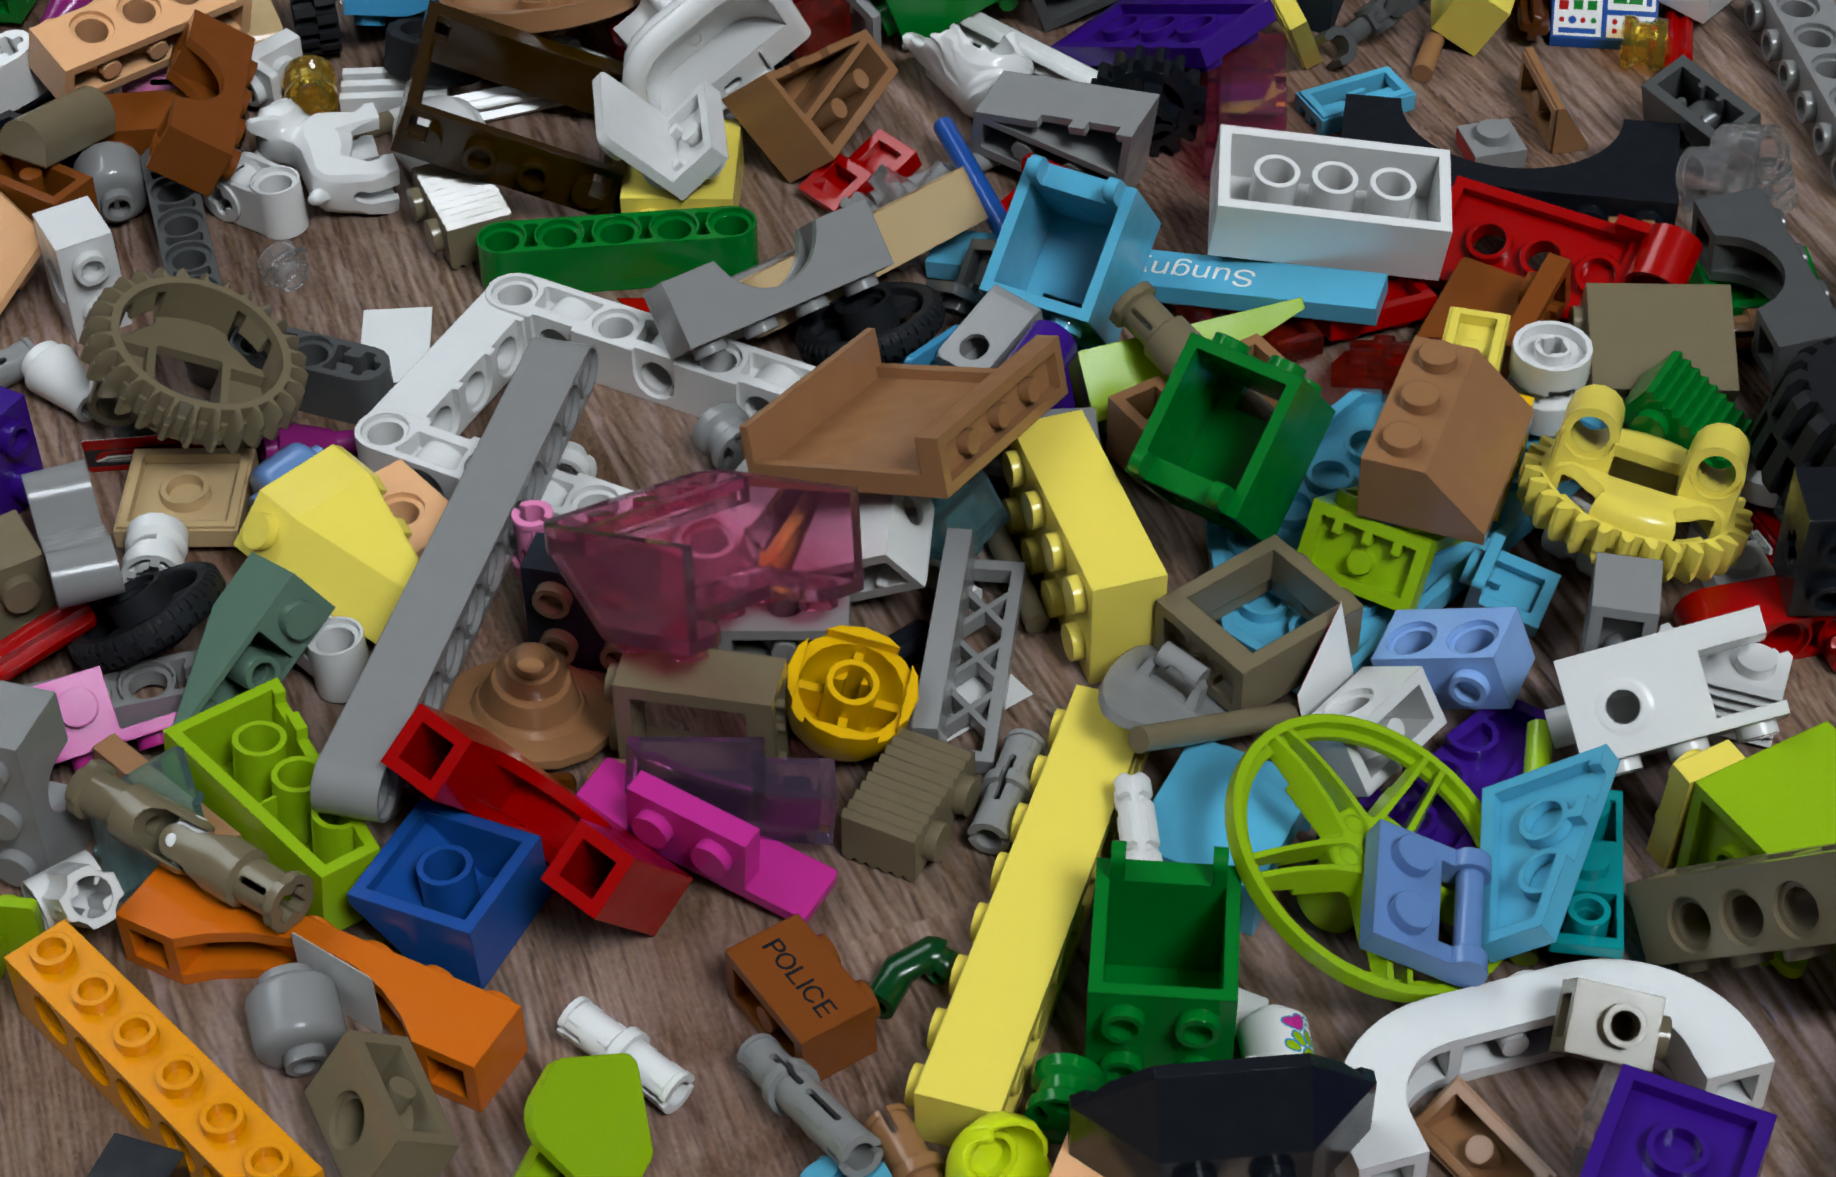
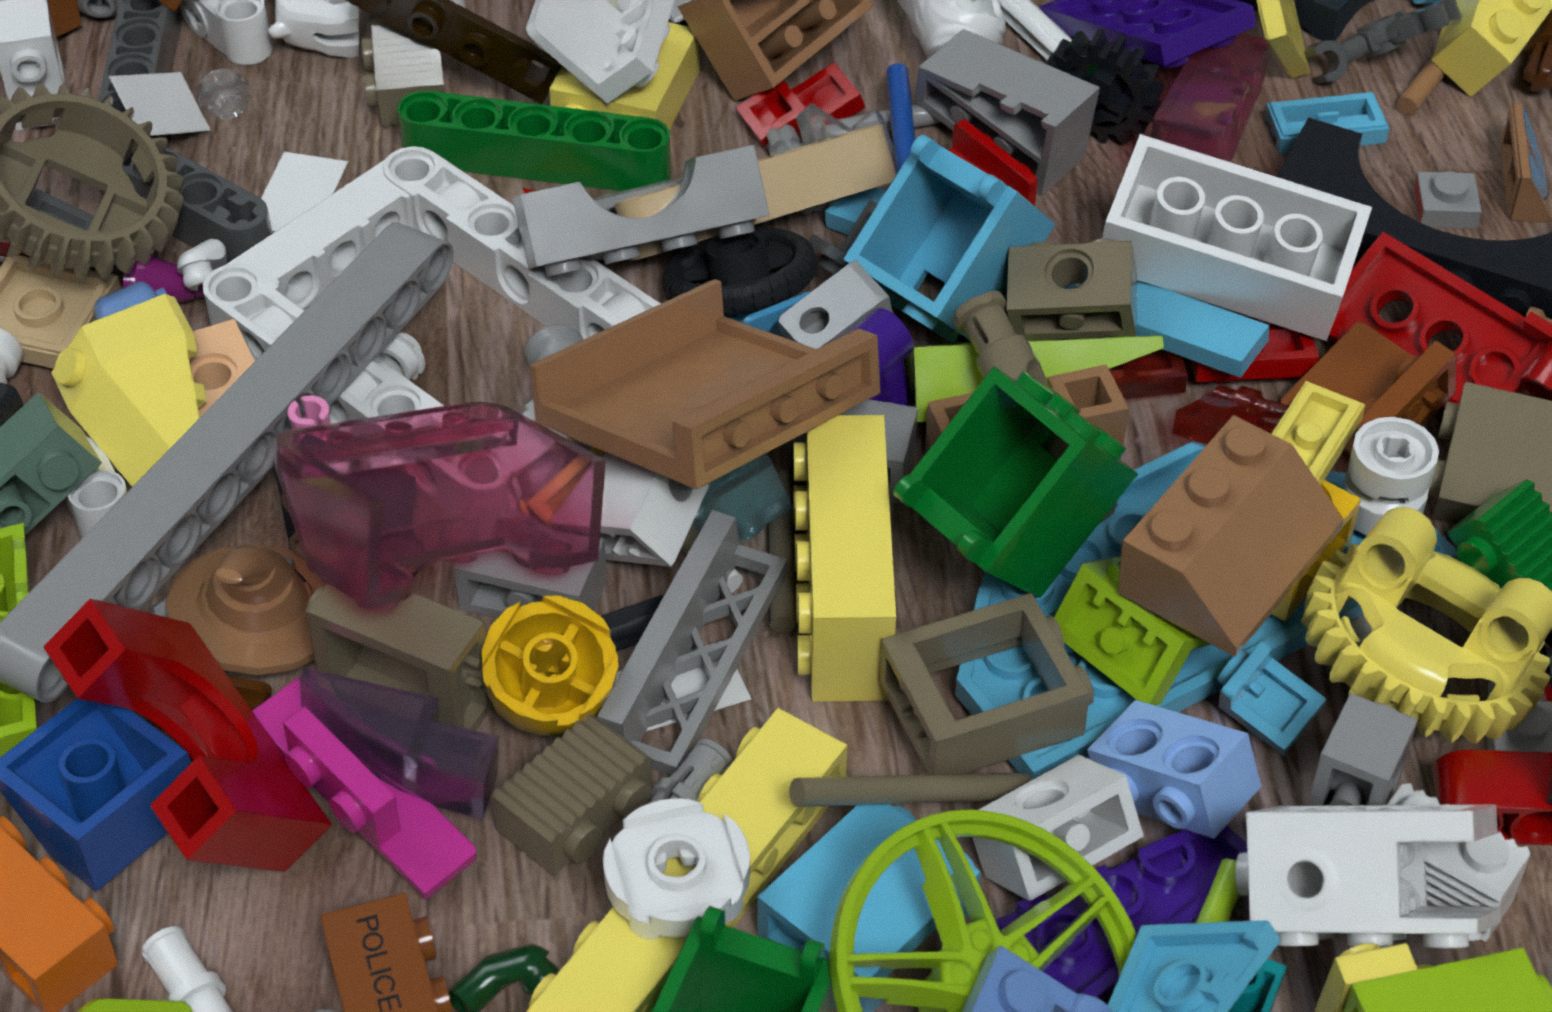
camera: 15 degrees right, 5 degrees up
light grey shield [1098,641,1227,730] -> none
white axle [1113,772,1163,861] -> none
white sticker [1297,601,1354,716] -> none
none -> white sticker [109,72,211,136]
none -> white arm [177,239,227,291]
none -> white plate [603,798,750,939]
none -> dark tan brick [1006,238,1137,340]

